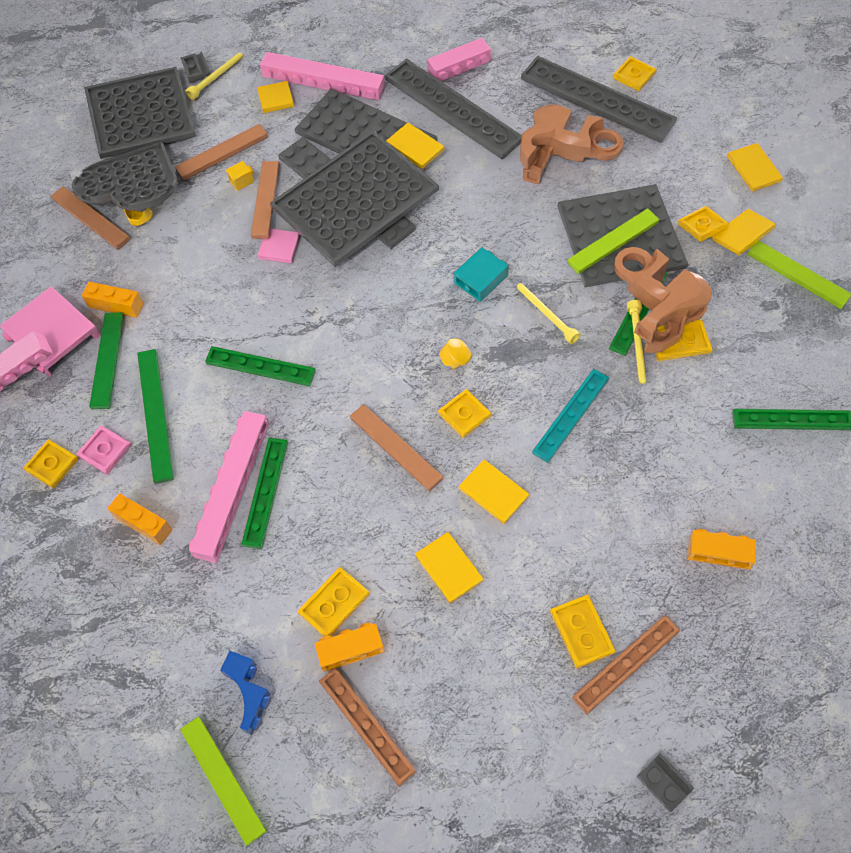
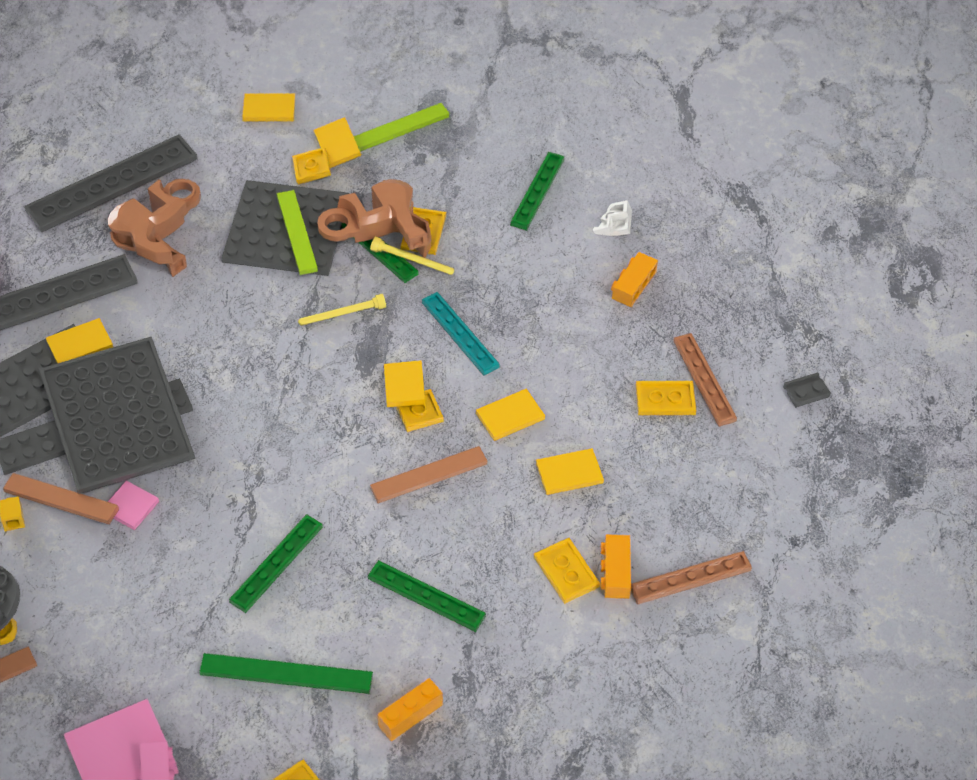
camera: 75 degrees left, 10 degrees down
bright pink tile [76,425,132,475] -> none
light orange brick [81,281,144,318] -> none
green tile [89,312,124,410] -> none
lime tile [180,716,267,846] -> none
bright pink brick [189,411,269,563] -> none
blue arch [220,650,271,735] -> none
yellow hair [439,338,472,370] -> none
teal brick [454,247,509,302] -> none
yellow tile [613,56,657,92] -> none
none -> yellow tile [384,360,426,408]
none -> white slope [593,200,632,236]

